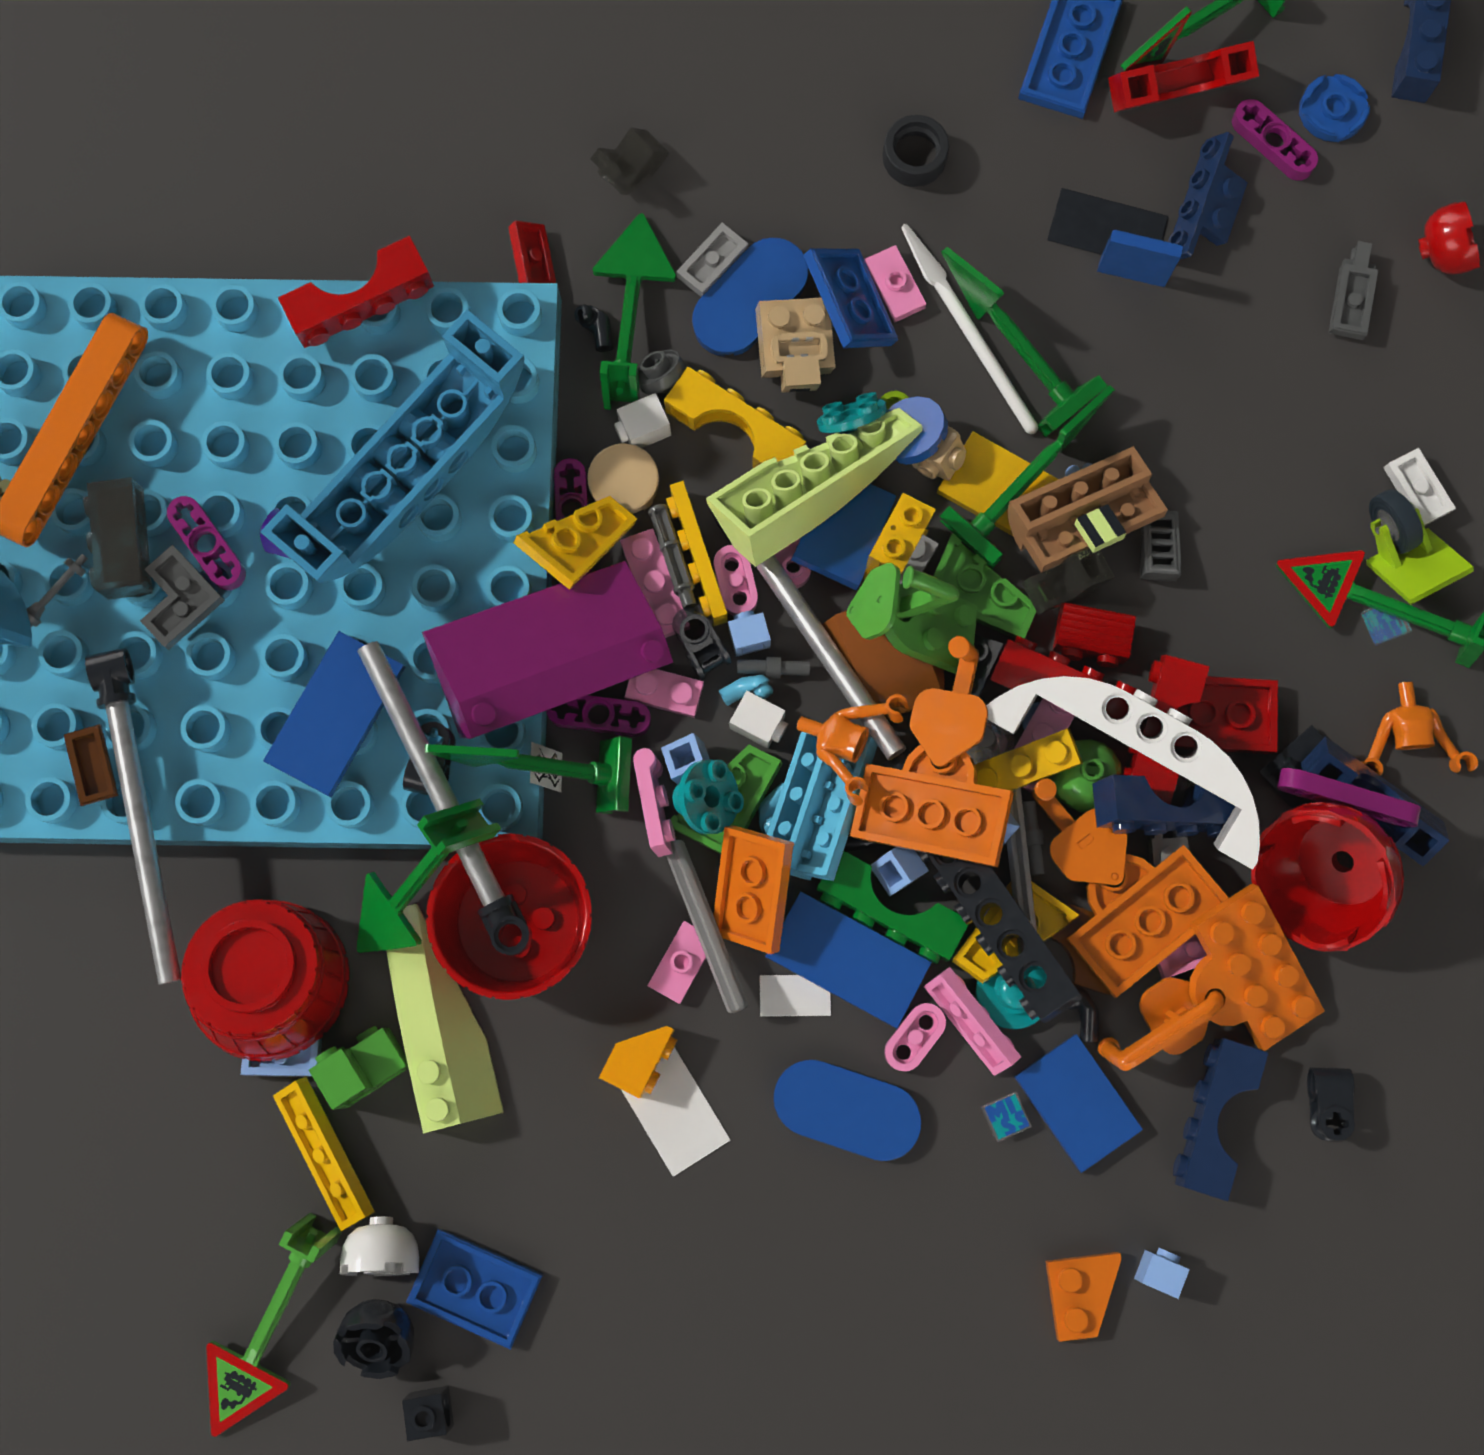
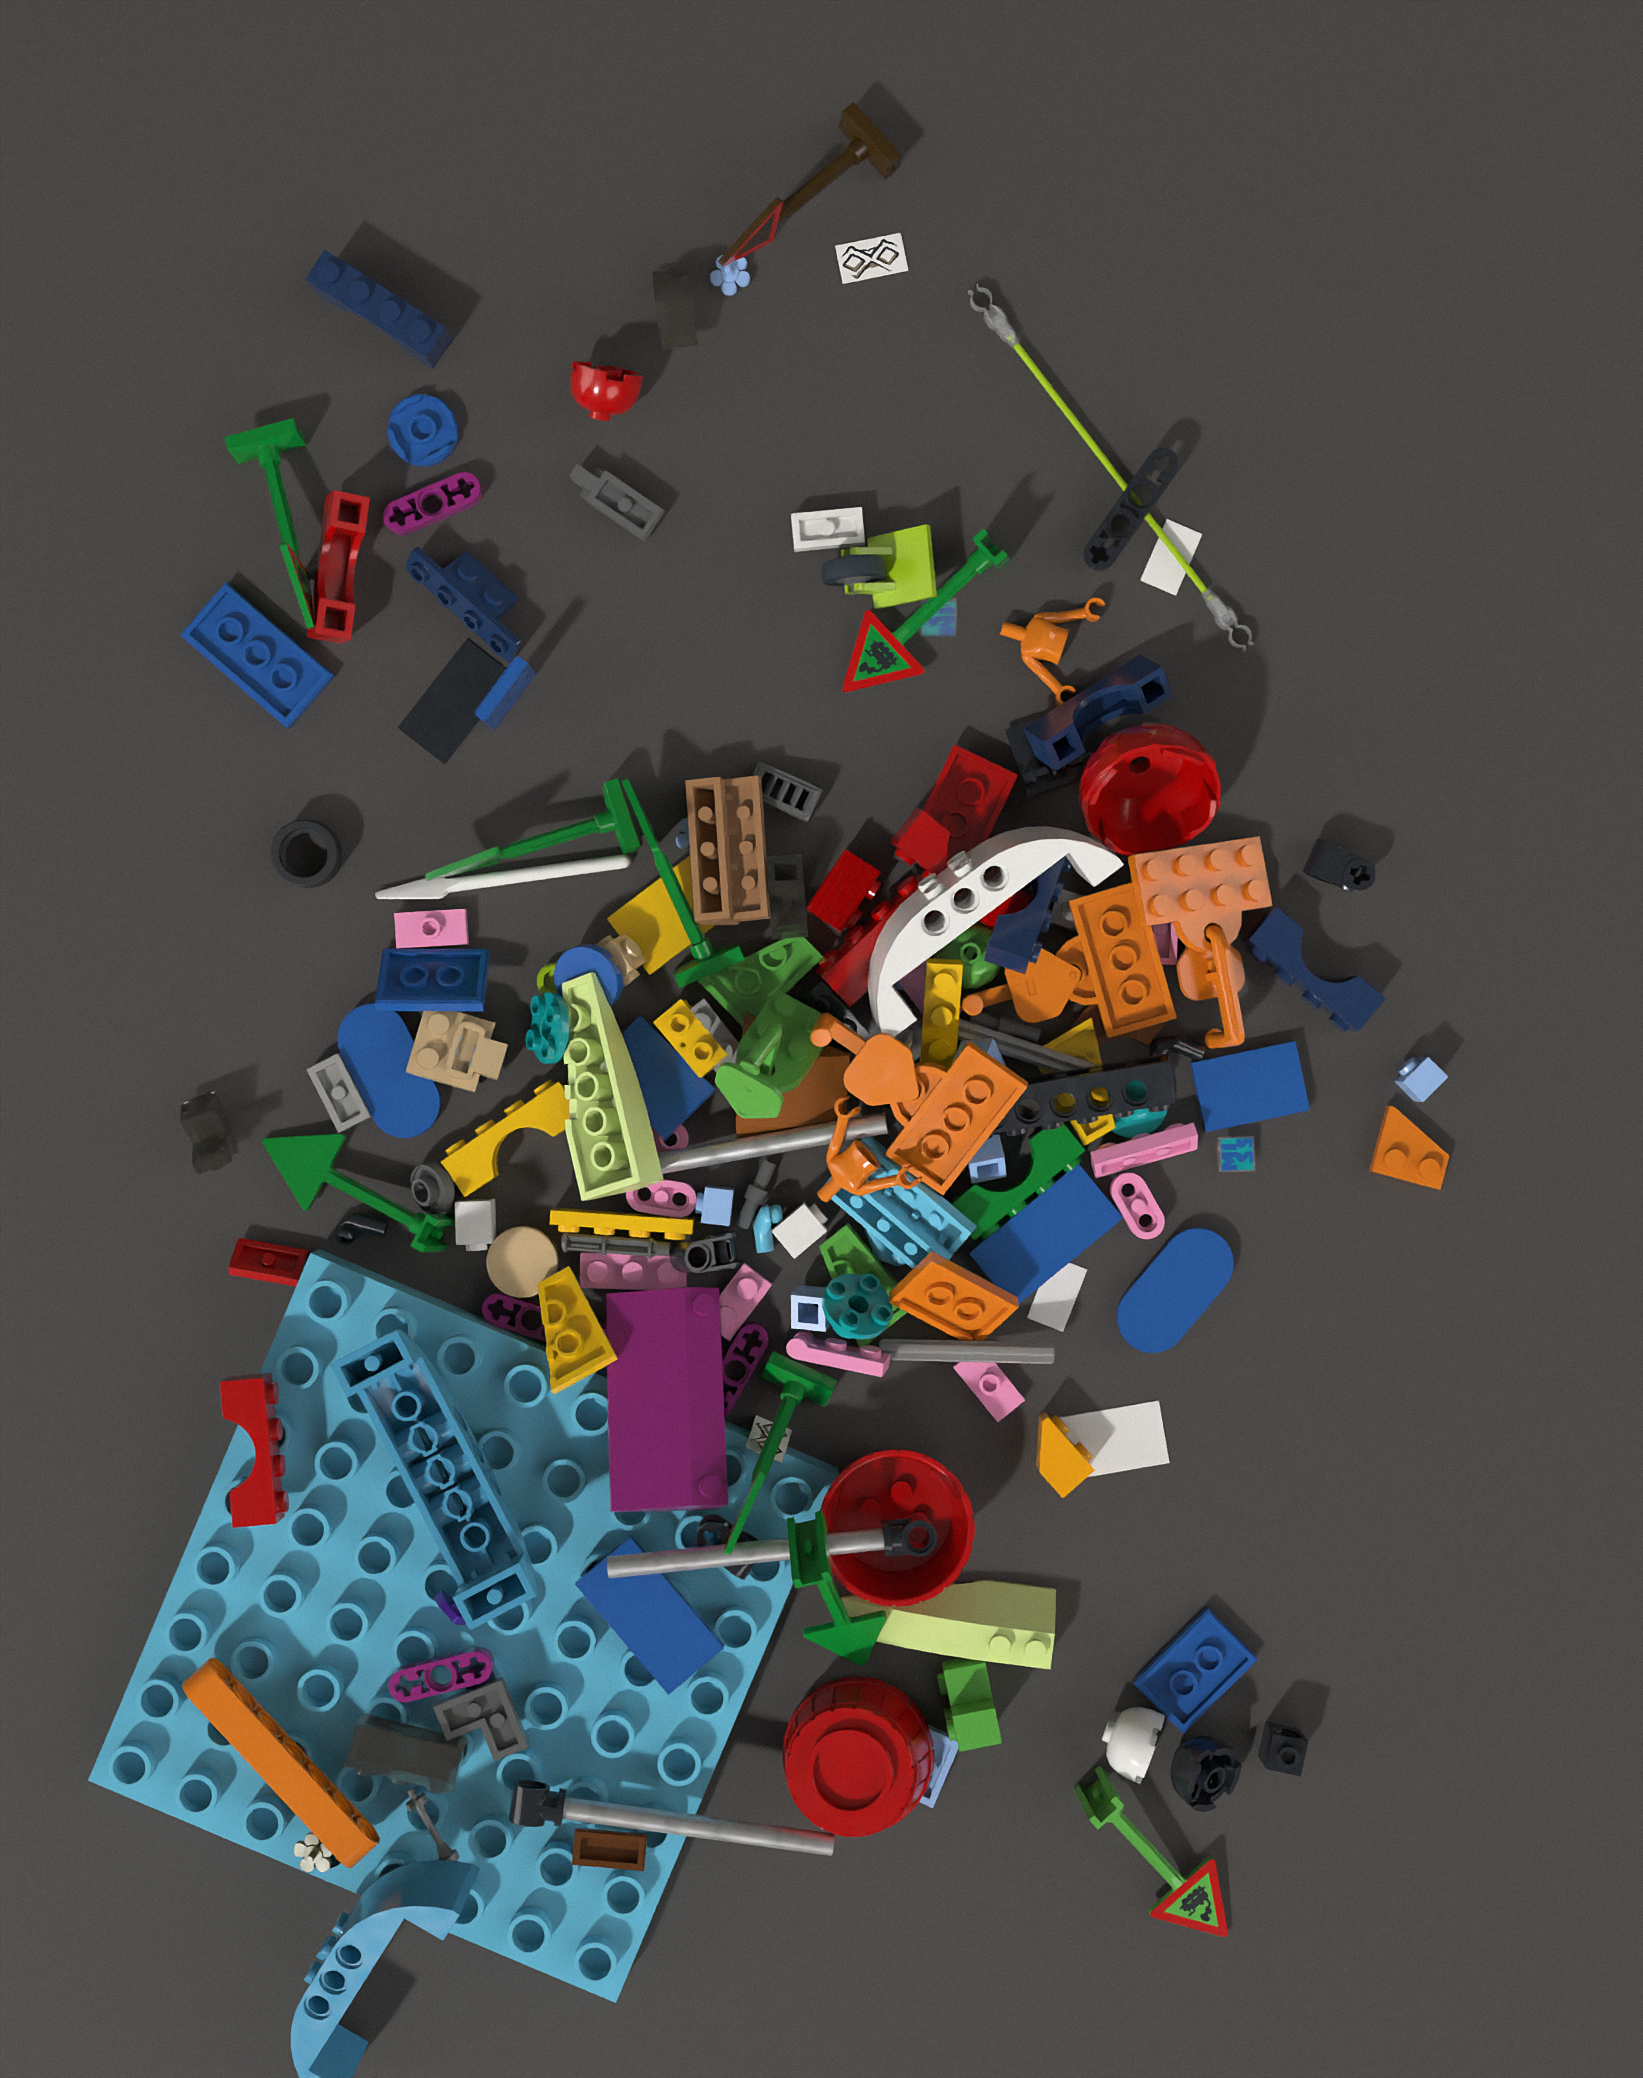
camera: 65 degrees left, 10 degrees up
yellow plate [273,1076,375,1231] -> none
tile [1074,504,1127,553] -> none
magenta beam [1277,768,1421,827] -> none

